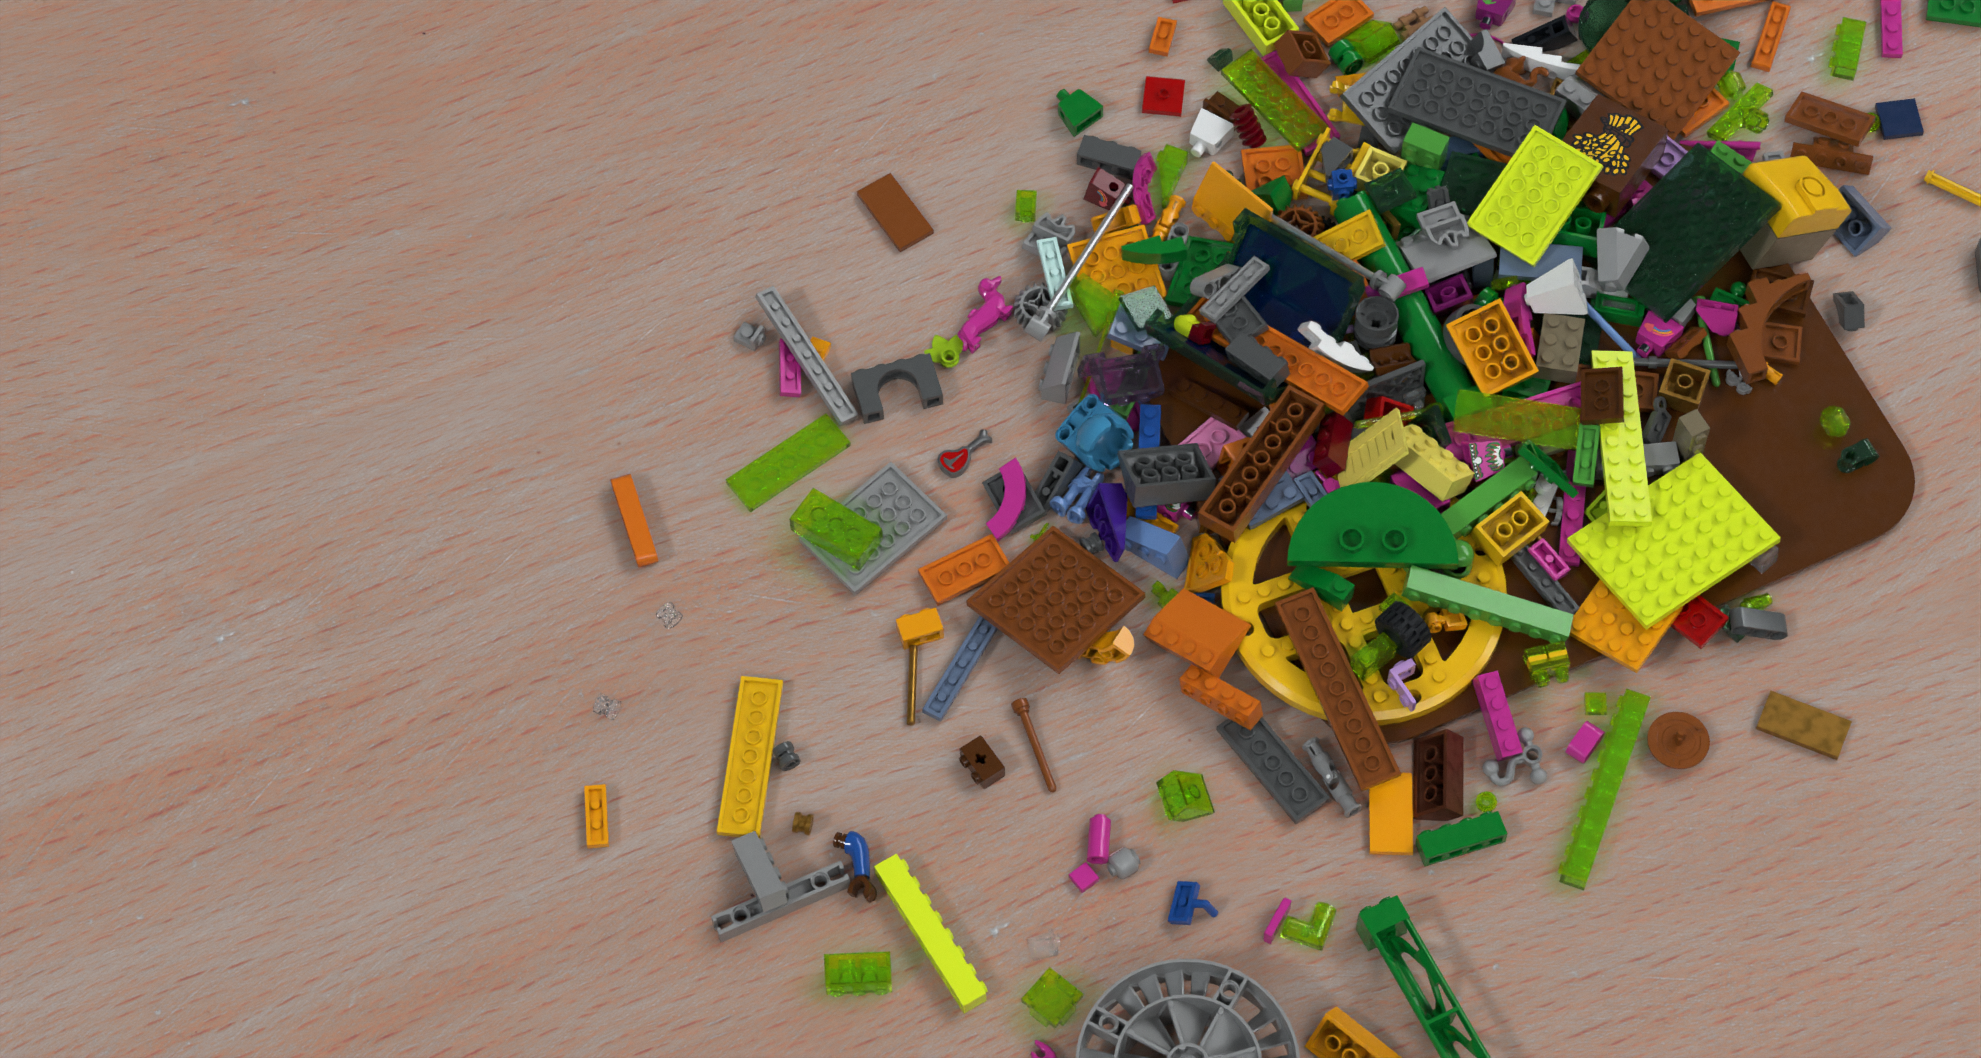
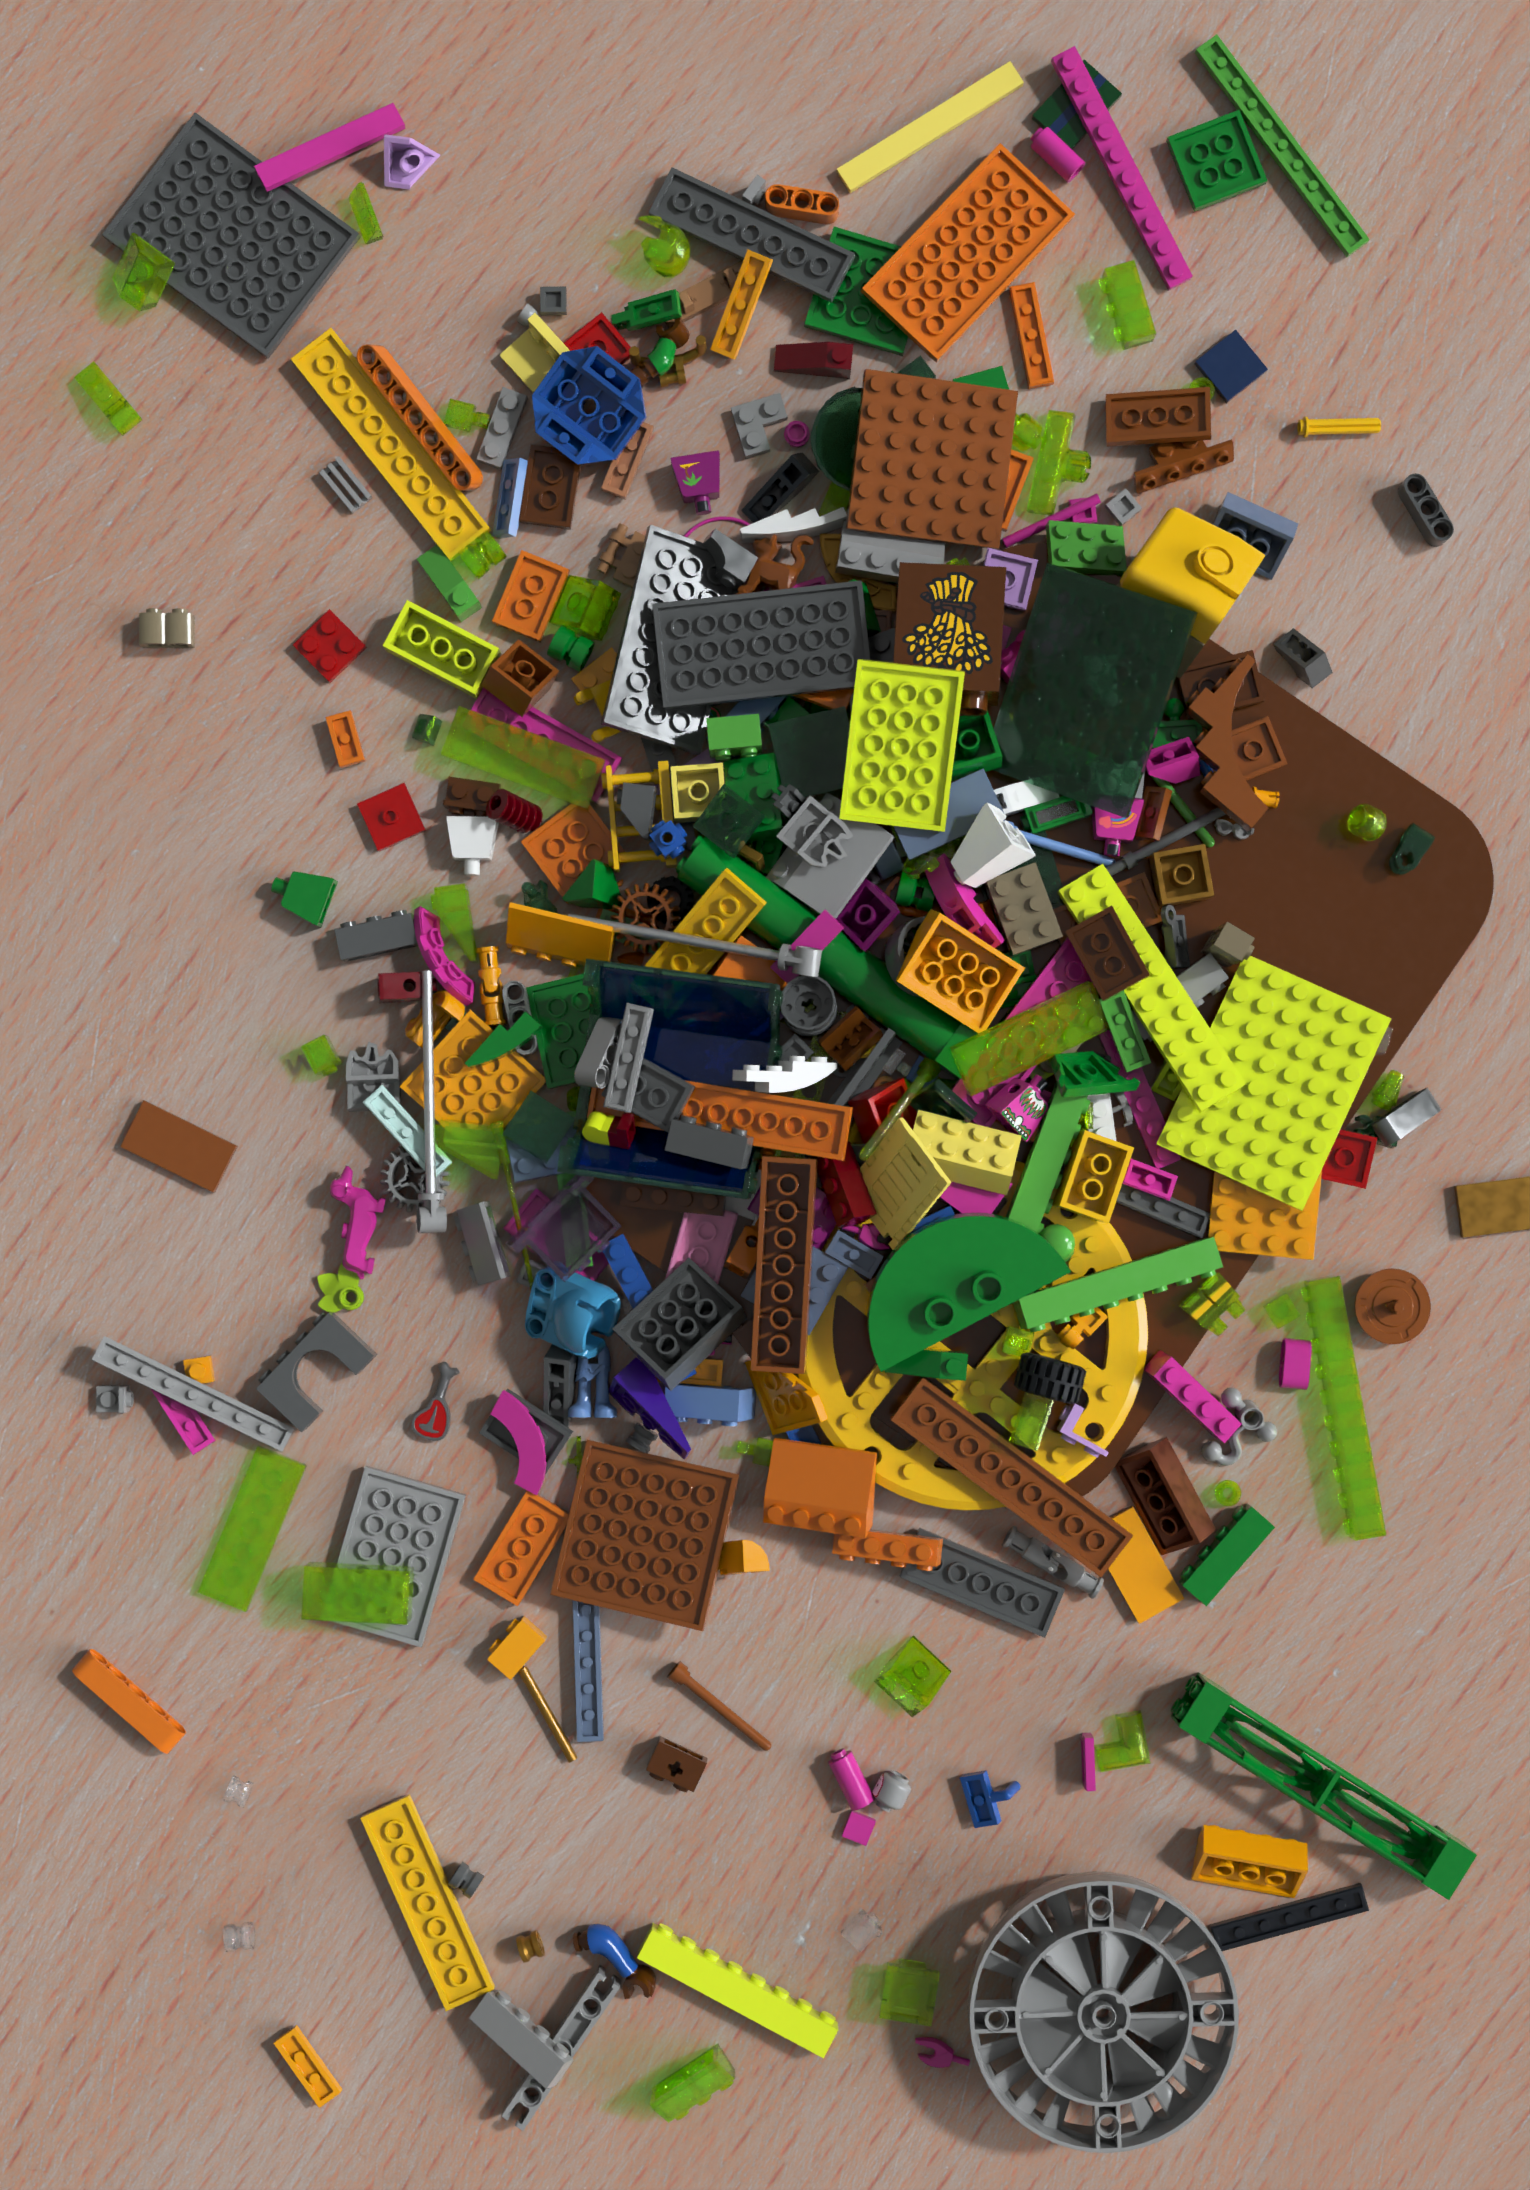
camera: 30 degrees left, 25 degrees up
light grey slope [1597,227,1649,292] -> none

